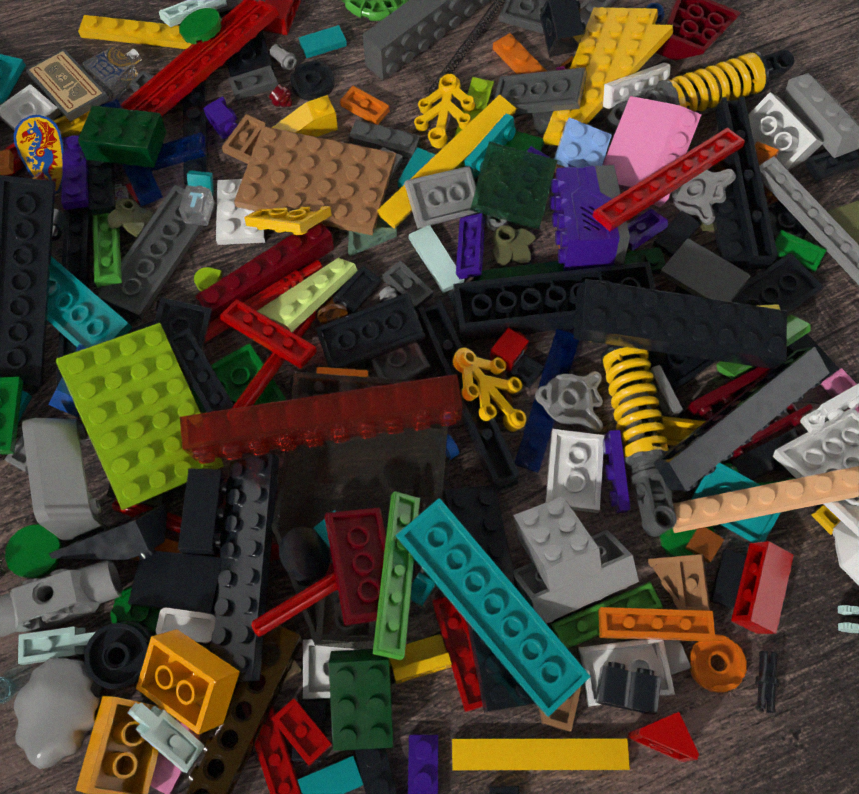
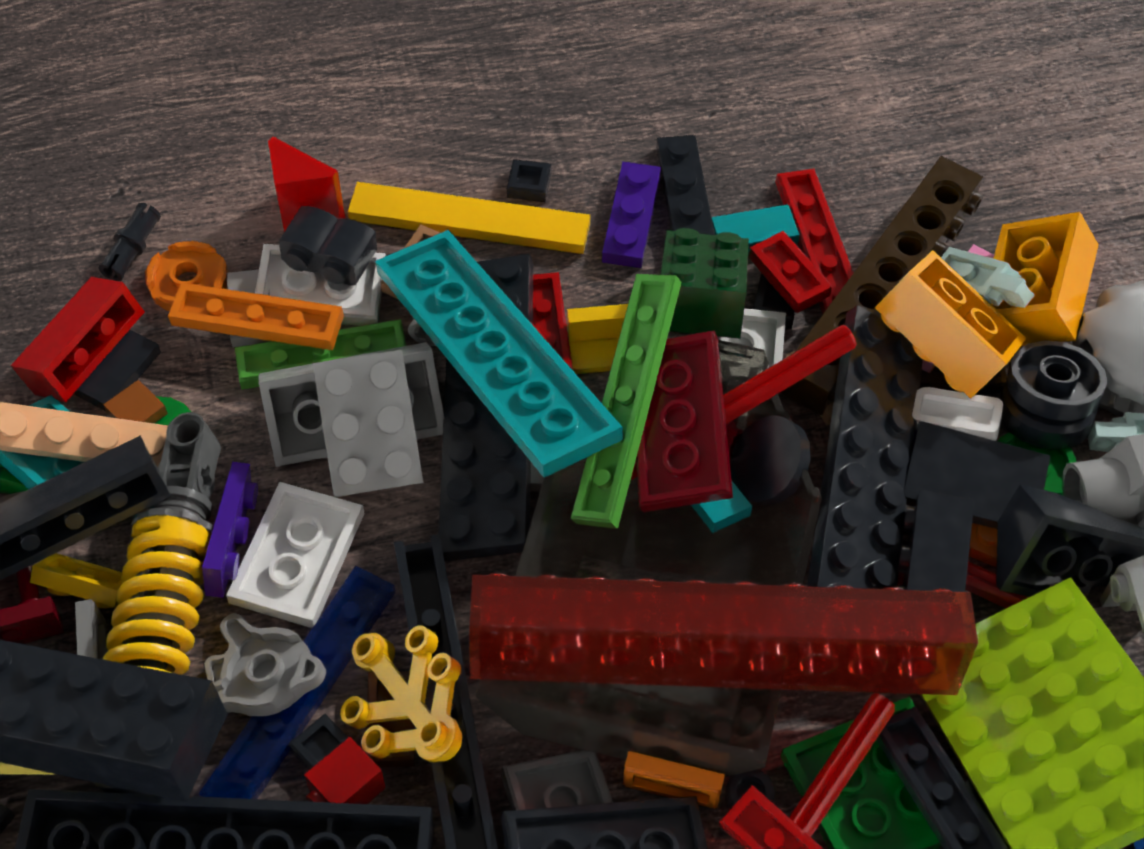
camera: 170 degrees left, 10 degrees down
medium nougat wing [648,554,711,611] -> none

